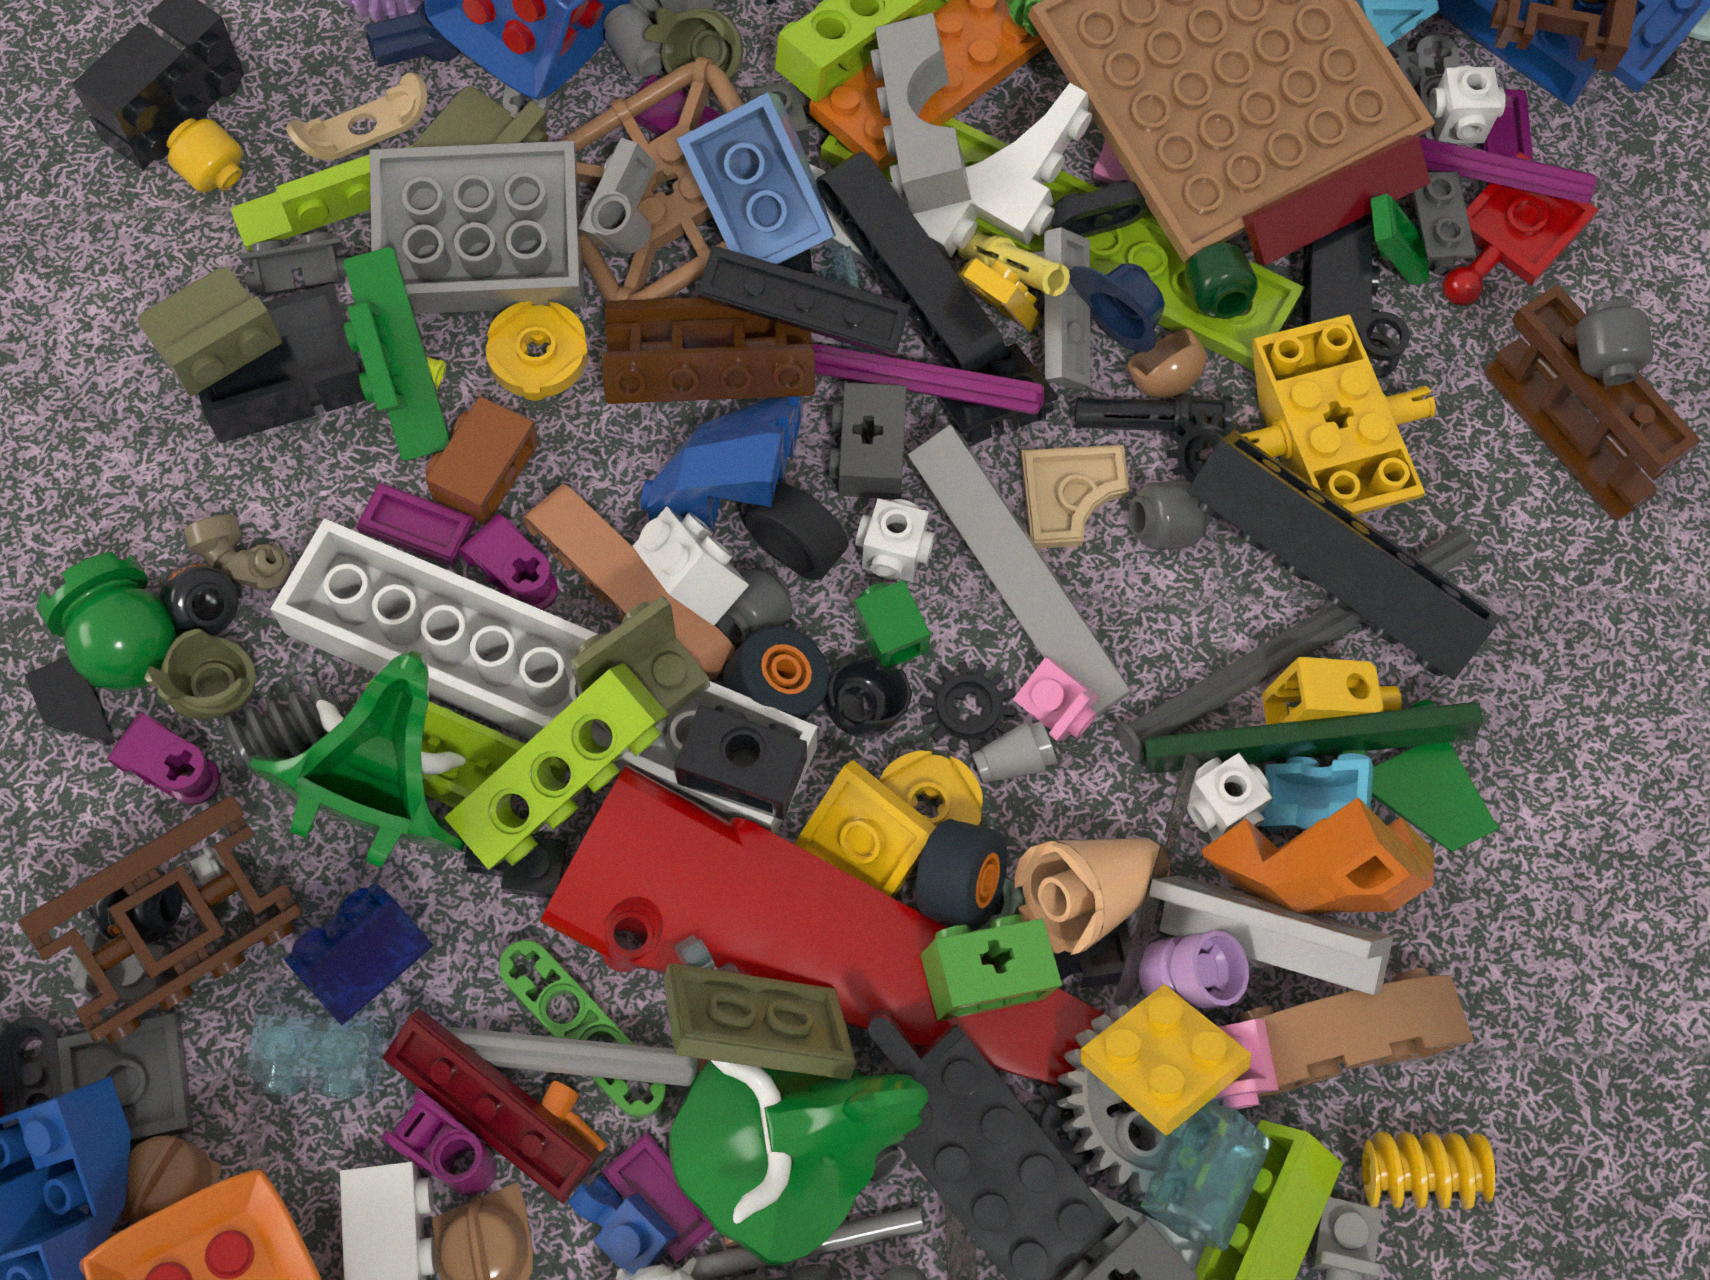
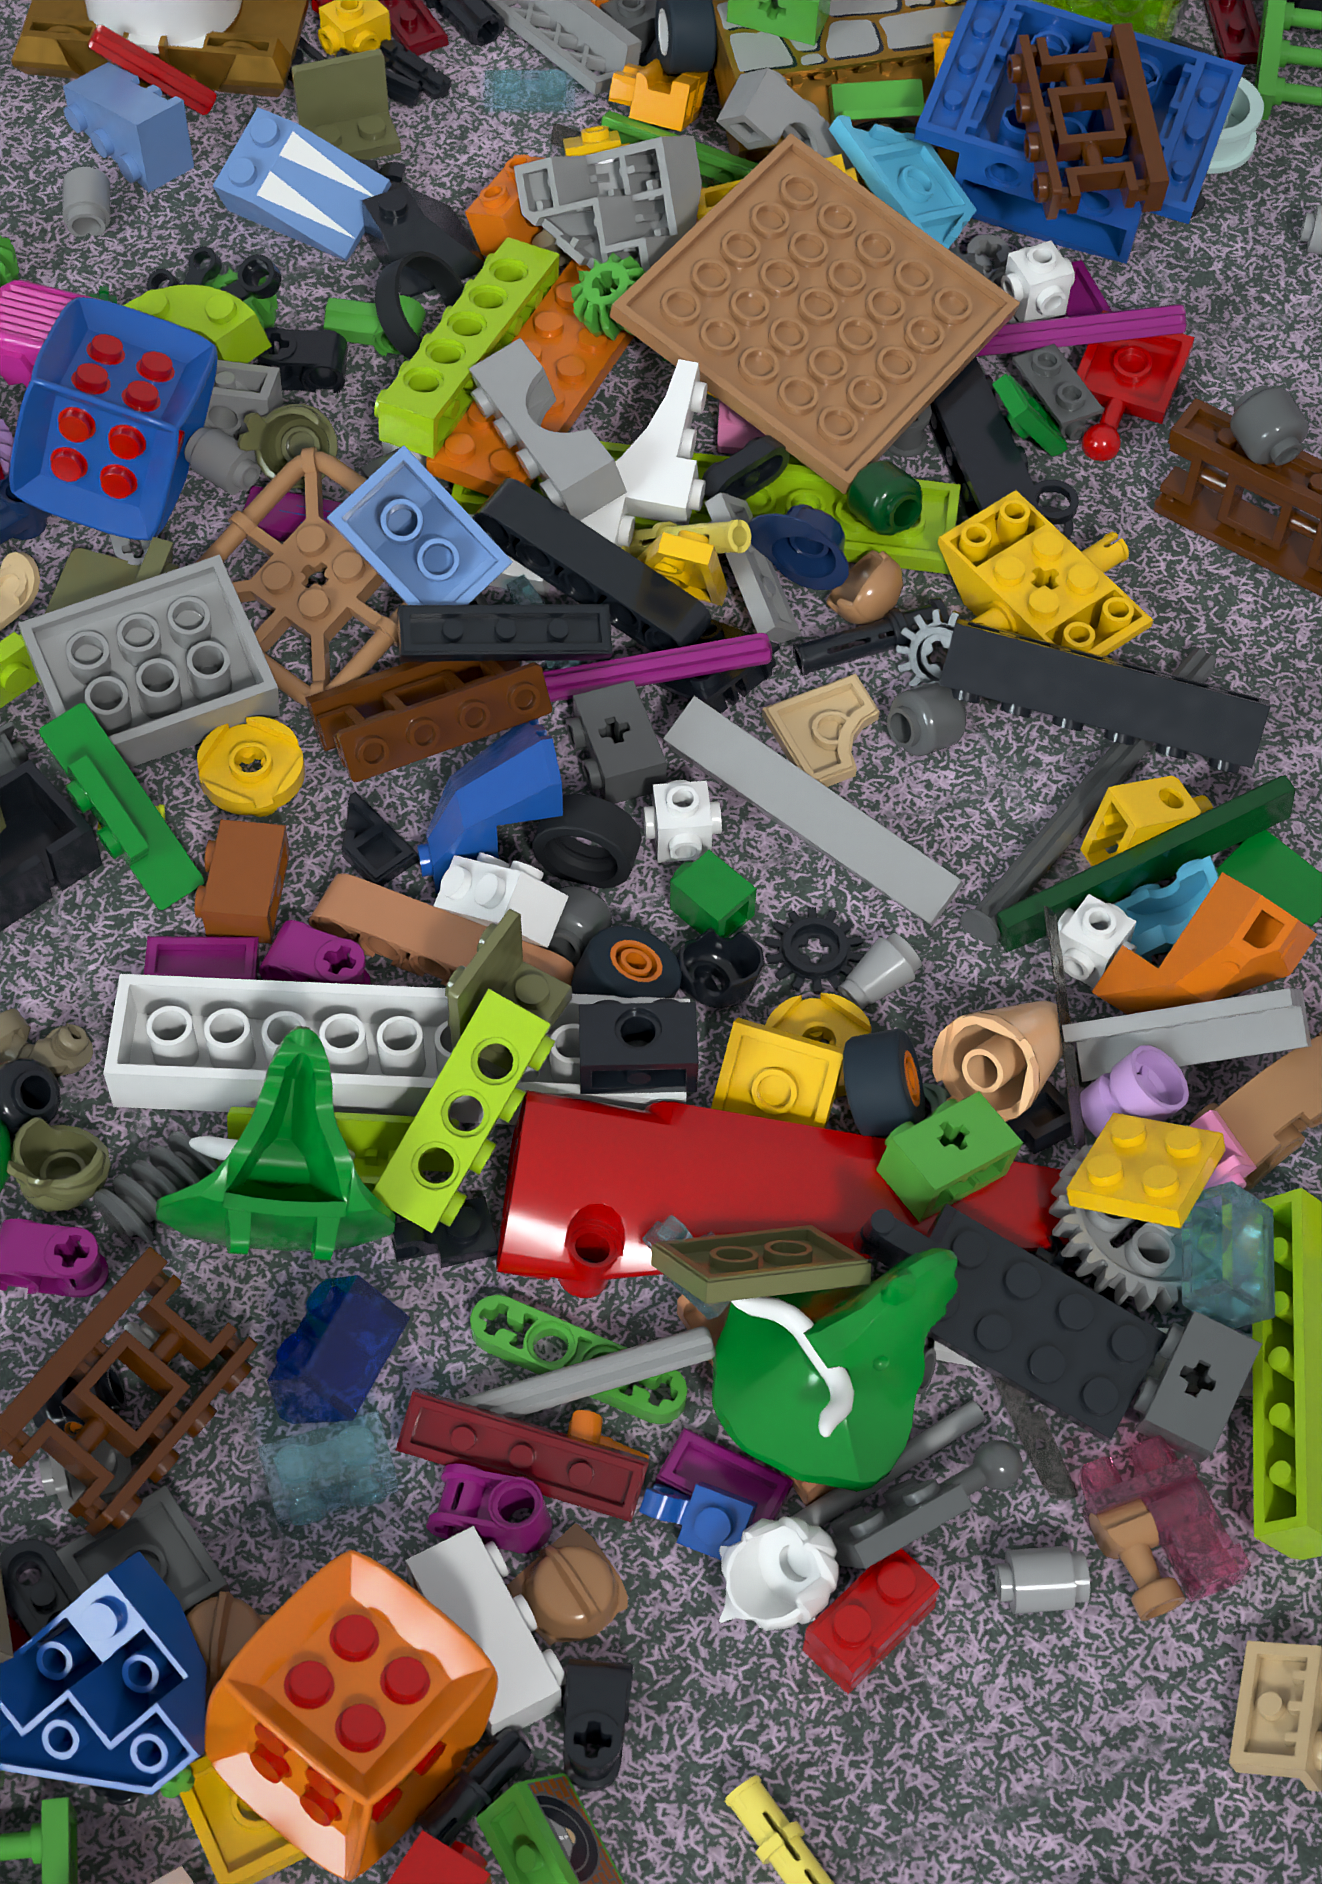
camera: 20 degrees left, 10 degrees down
light grey plate [578,138,657,254] -> none
bright pink bracket [1013,657,1100,741] -> none
dark red tile [1243,135,1431,266] -> none
none -> black tile [341,791,419,887]

